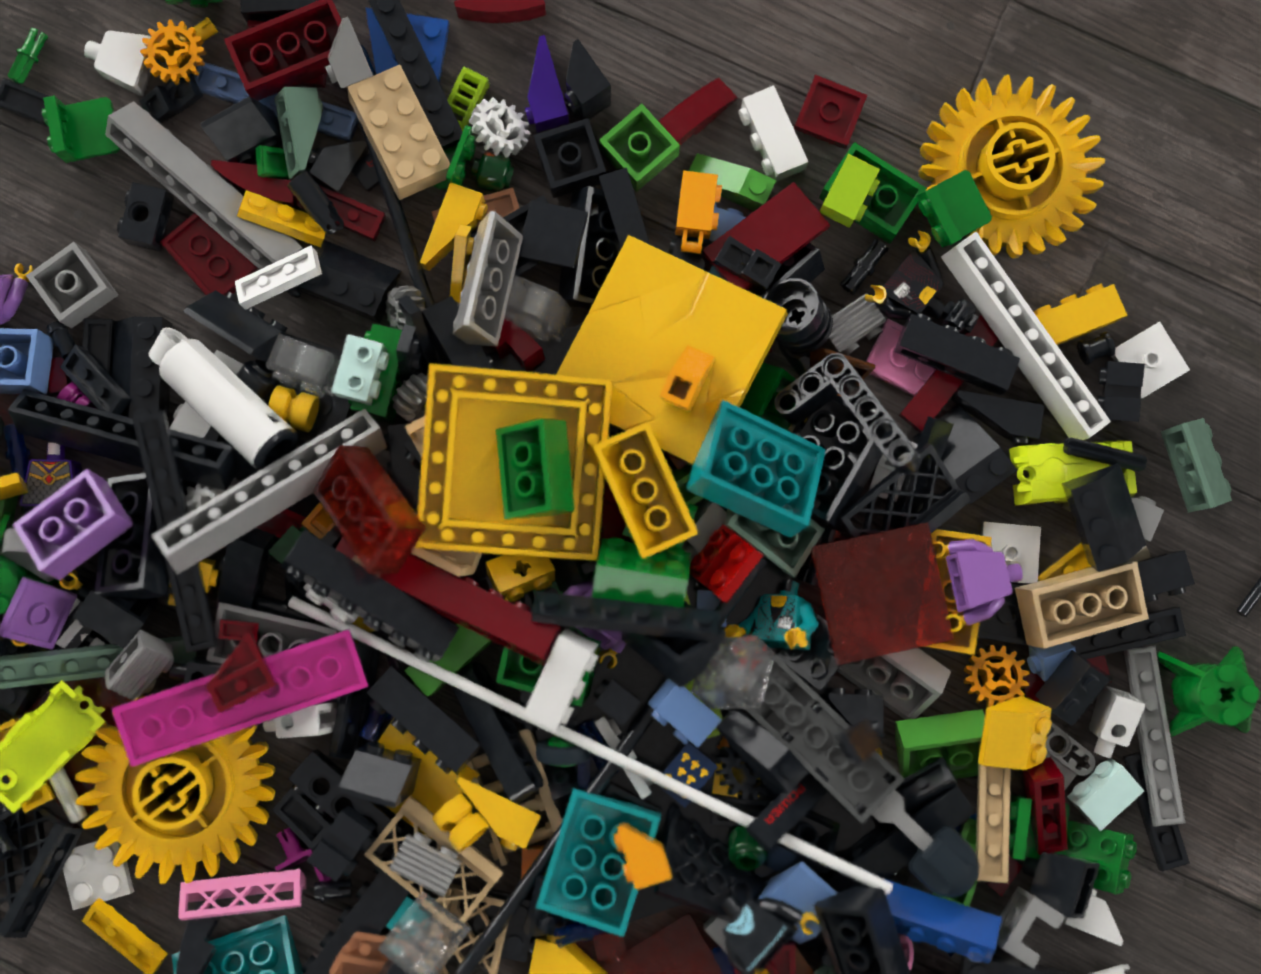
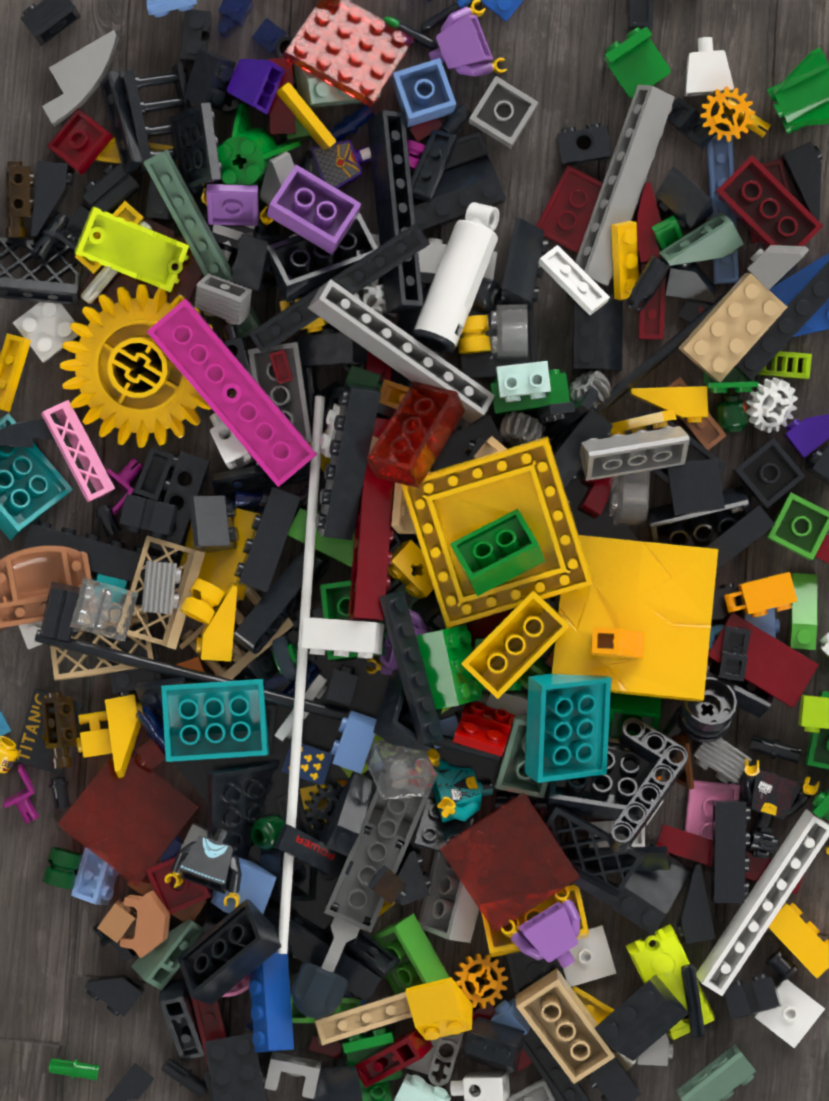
camera: 75 degrees right, 5 degrees up
dark red wing [206,632,277,714] -> none
light orange slope [614,823,672,890] -> none

